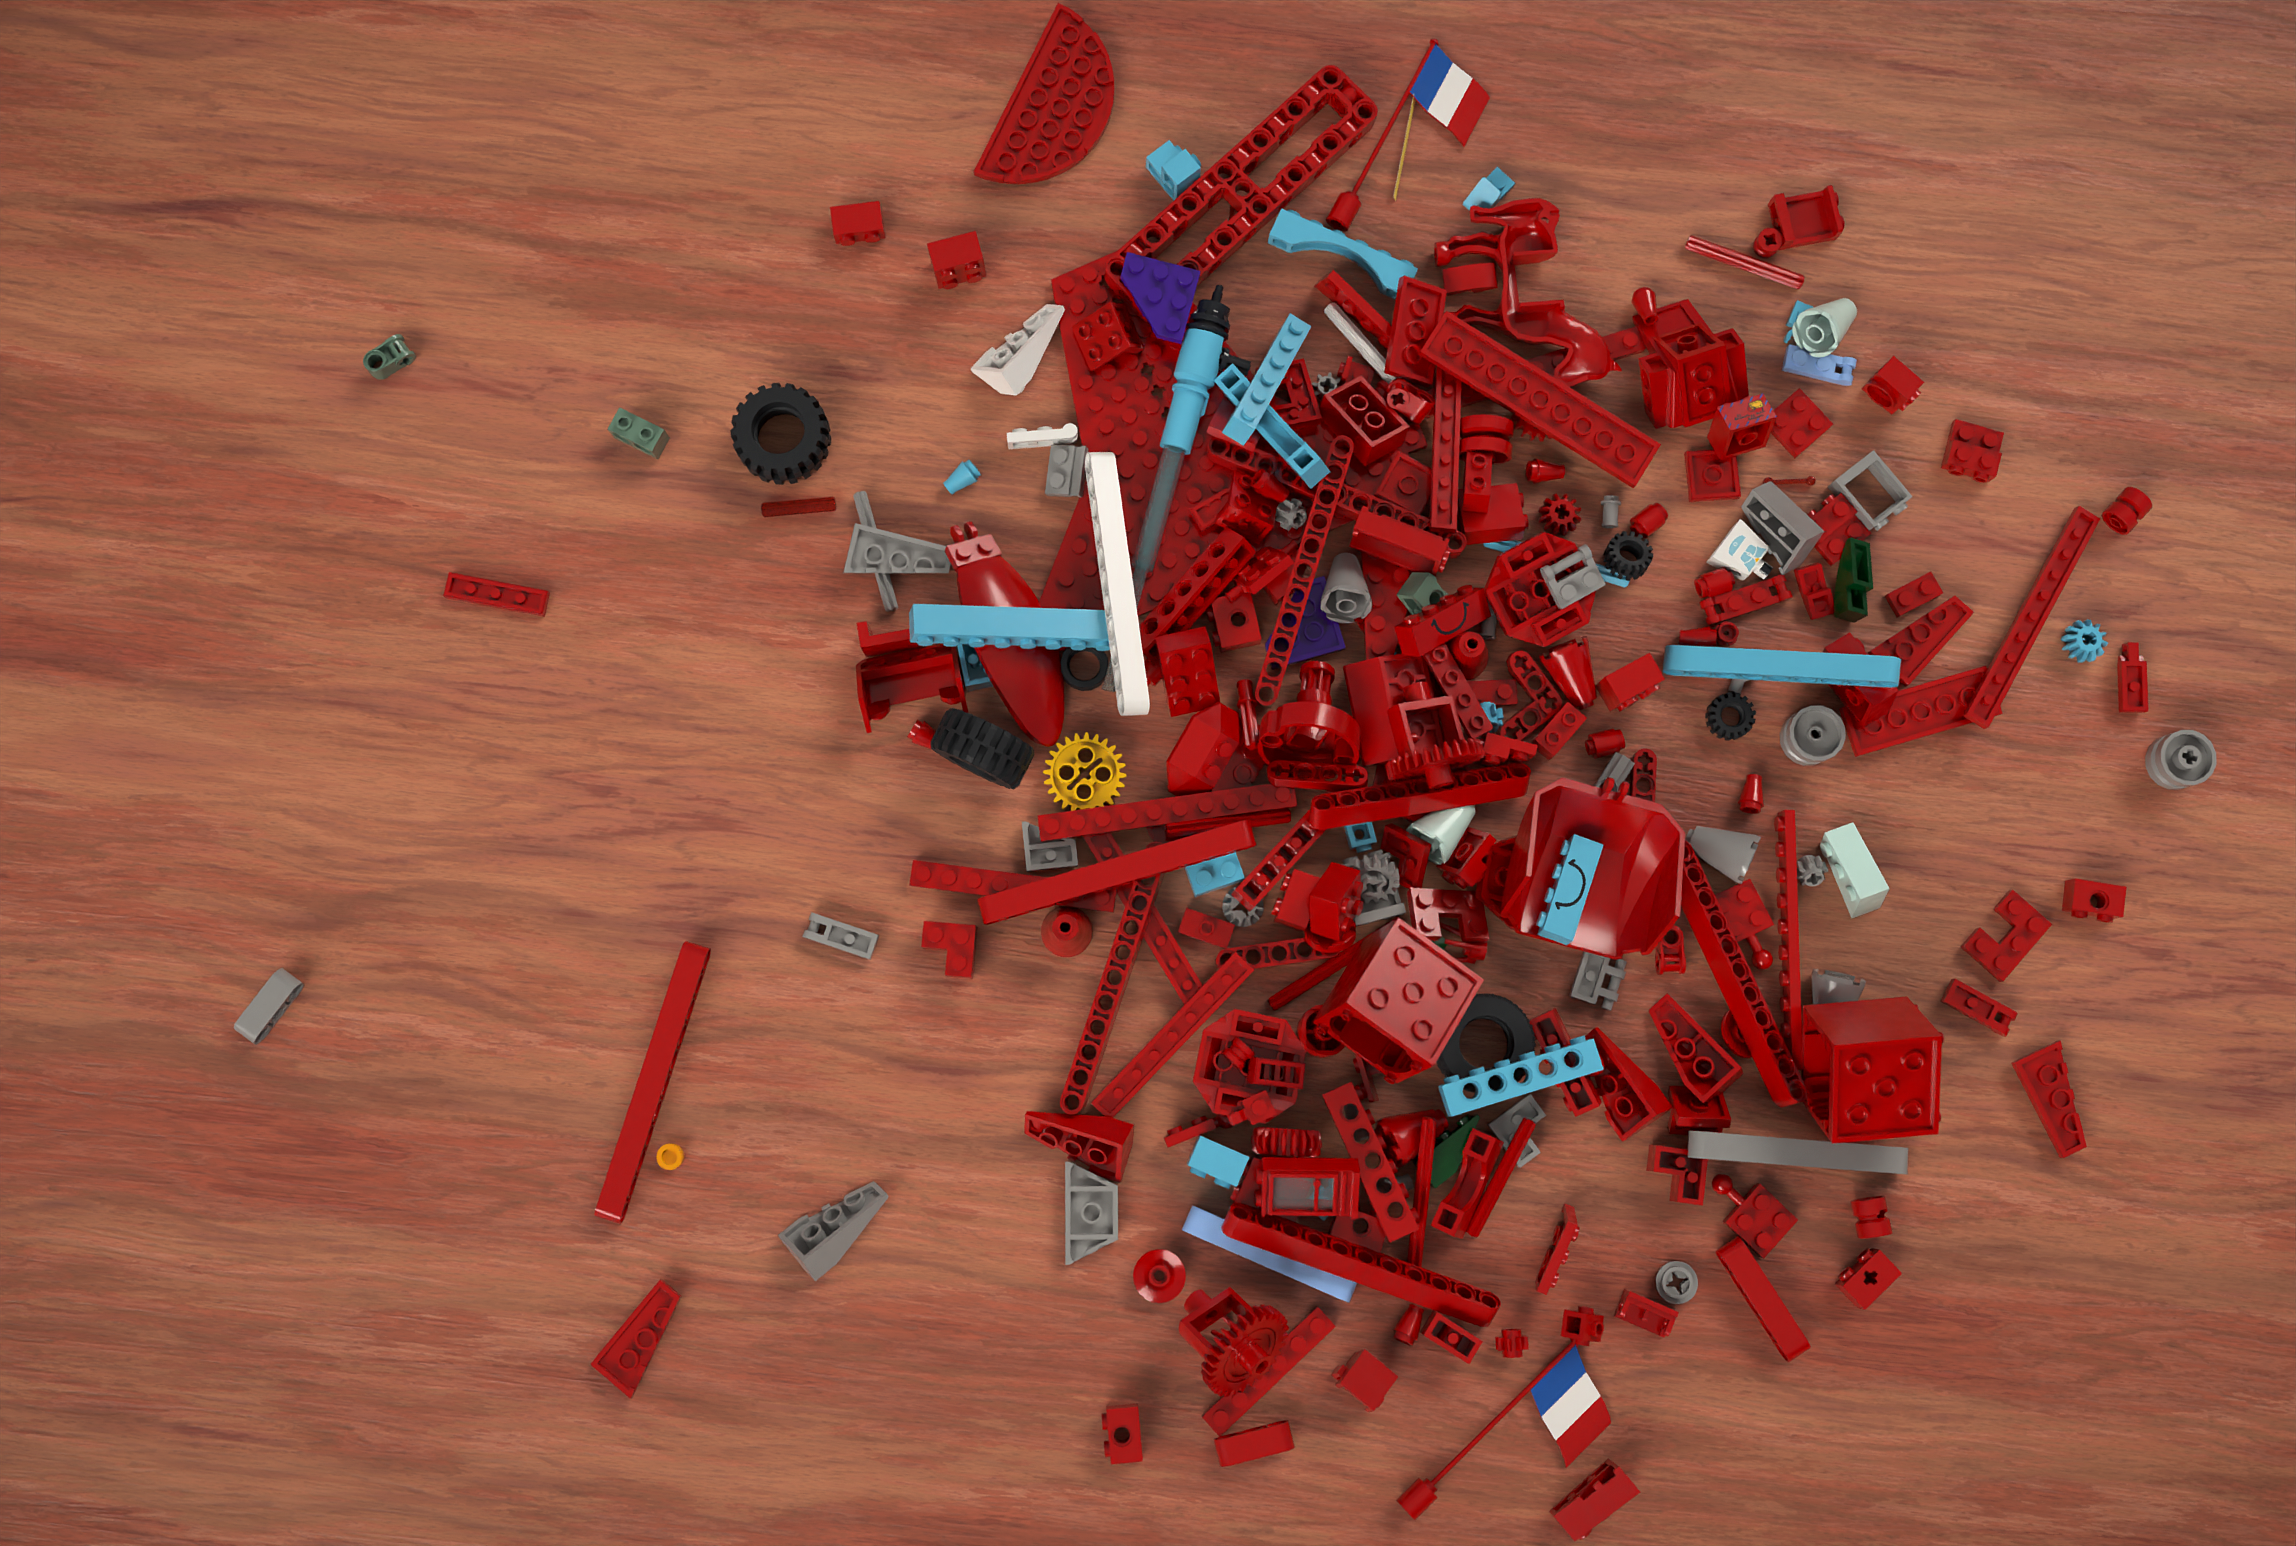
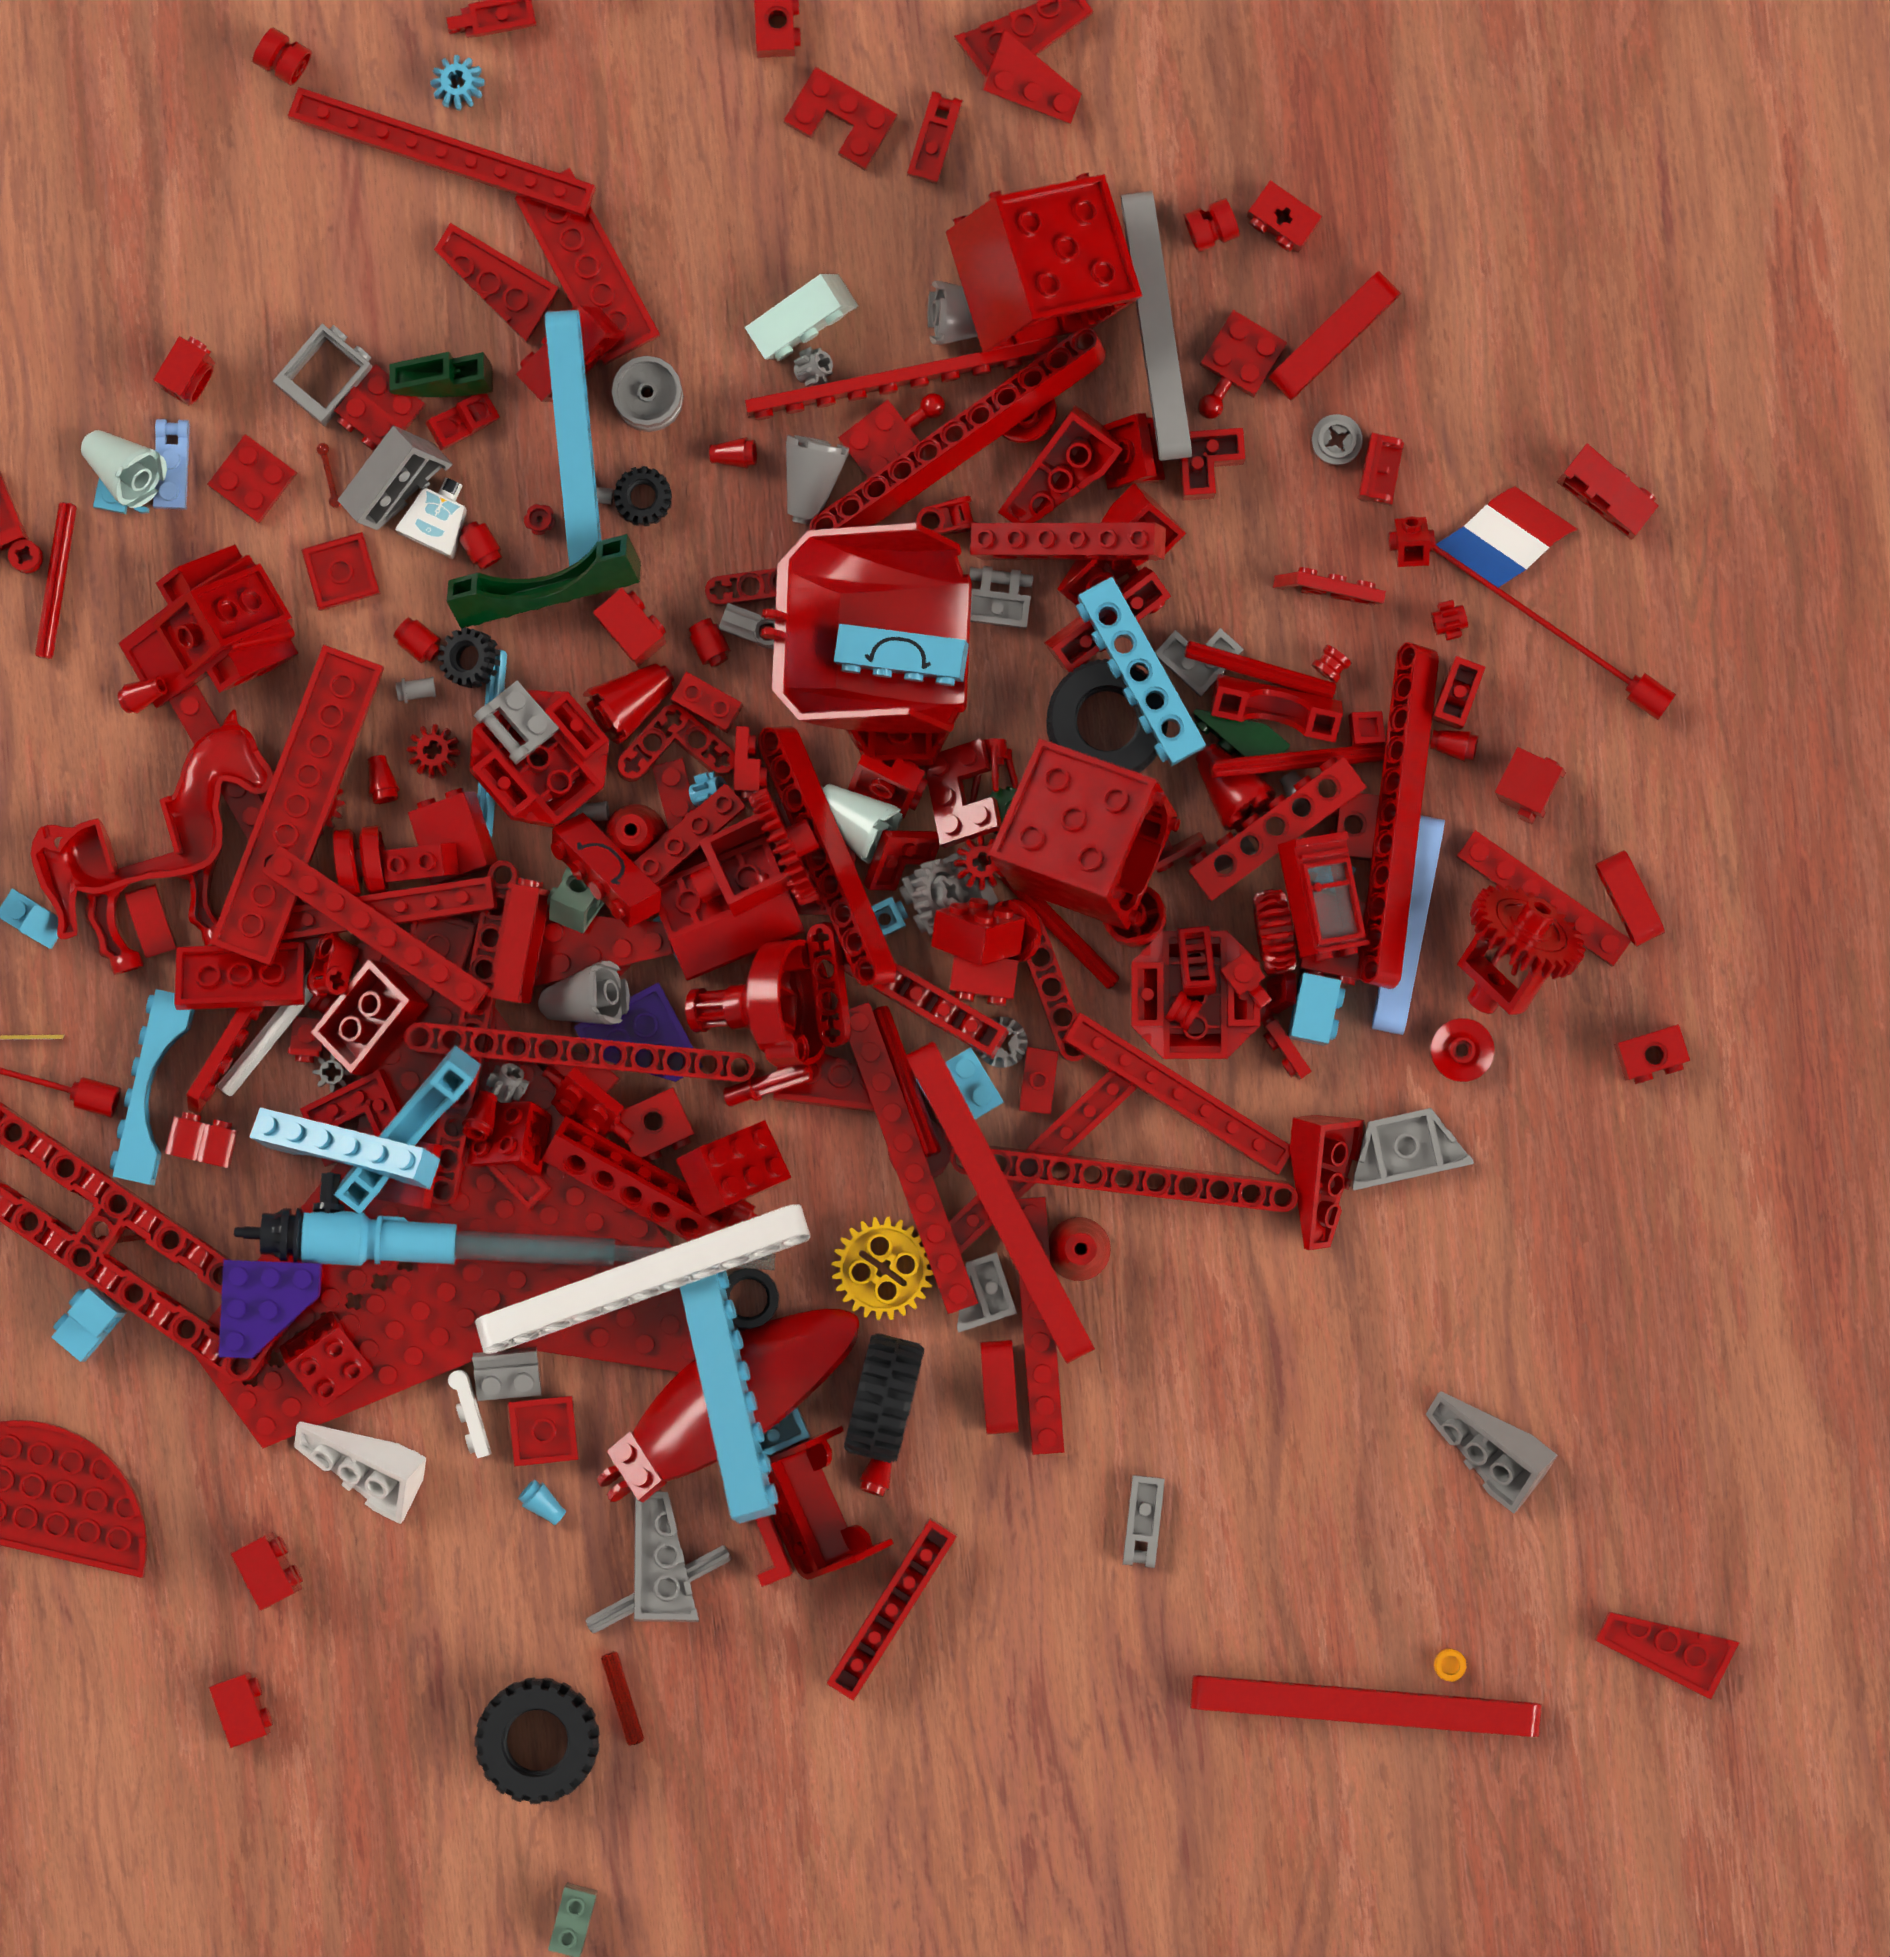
camera: 100 degrees left, 5 degrees up
red brick [921,921,978,979] -> none
red wedge [1166,702,1239,796] -> none
red cone [1679,626,1717,647] -> none
red plate [1699,574,1793,626] -> none
red brick [1707,394,1777,461] -> none
red plate [1885,572,1943,618] -> none
red plate [1941,419,2004,483] -> none
none -> red brick [165,1112,238,1168]
none -> red plate [261,846,490,1015]
none -> dark green arch [446,534,641,628]
none -> red plate [508,1396,579,1467]
none -> red brick [826,1518,957,1701]
none -> red gear [954,836,1004,891]
none -> red brick [970,523,1166,560]
none -> red beam [980,1340,1019,1435]
none -> red wing [981,30,1082,124]
none -> red plate [1267,972,1297,1014]
none -> red wheel [1312,644,1352,684]
none -> red tile [1348,711,1386,746]

